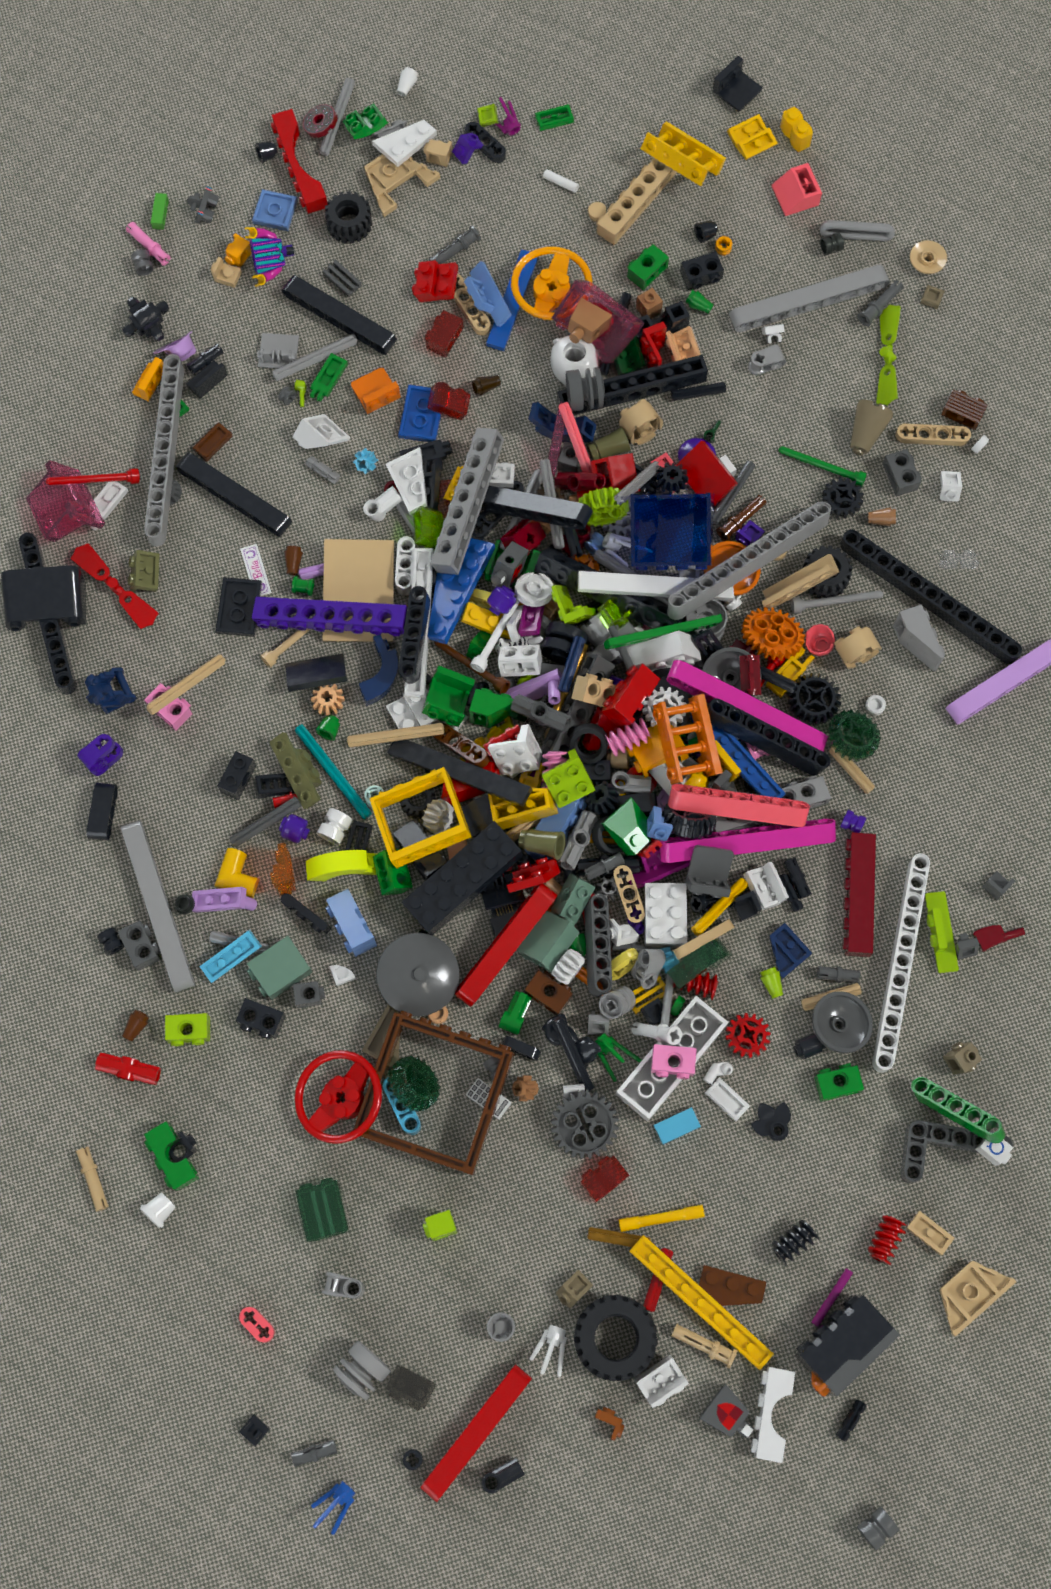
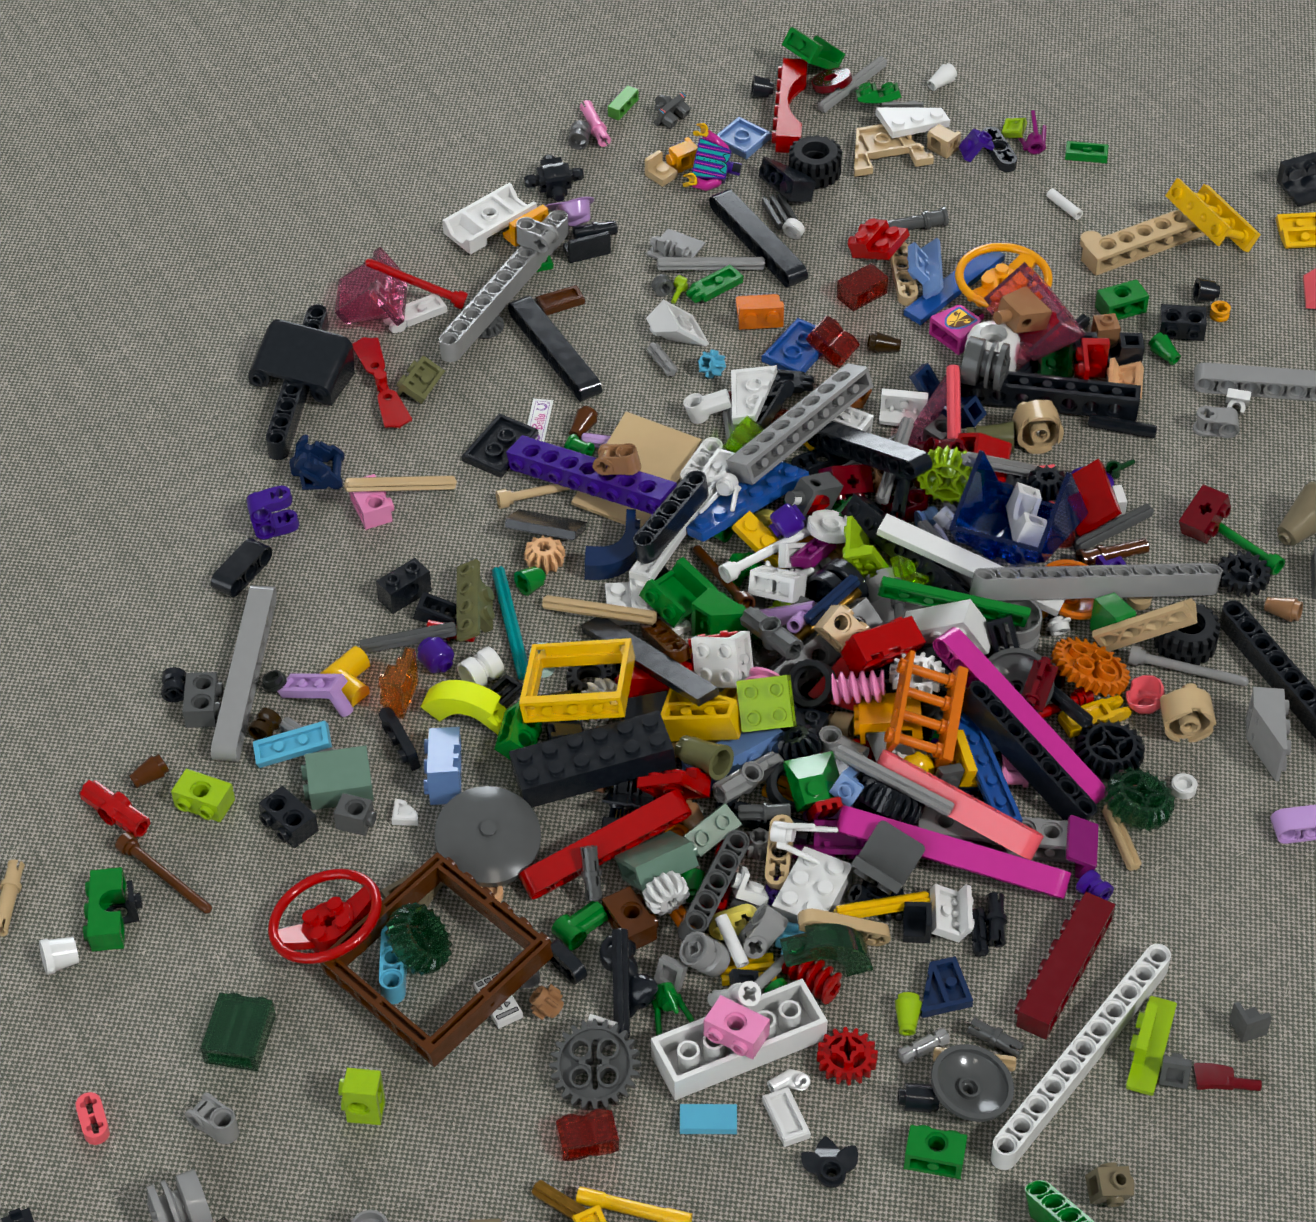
camera: 25 degrees right, 25 degrees down
none -> reddish brown piece [115,832,212,914]
none -> dark brown wheel [247,708,282,740]
none -> white piece [442,183,537,255]
none -> light grey piece [516,217,559,253]
none -> dark grey pin [580,845,603,901]
none -> medium nougat piece [593,443,642,475]
none -> white plant [698,470,741,514]
none -> white piece [715,914,749,968]
none -> black slope [759,156,816,202]
none -> white plant [770,820,838,865]
none -> green panel [782,27,845,70]
none -> white tile [782,218,805,239]
none -> light grey axle [834,745,955,816]
none -> white bracket [879,388,928,428]
none -> light grey axle [898,1028,950,1064]
none -> dark pink torso [929,305,984,355]
none -> white arch [1006,482,1049,555]
none -> magenta panel [1066,815,1099,879]
none -> green slope [1090,592,1137,631]
none -> dark red brick [1179,484,1231,544]

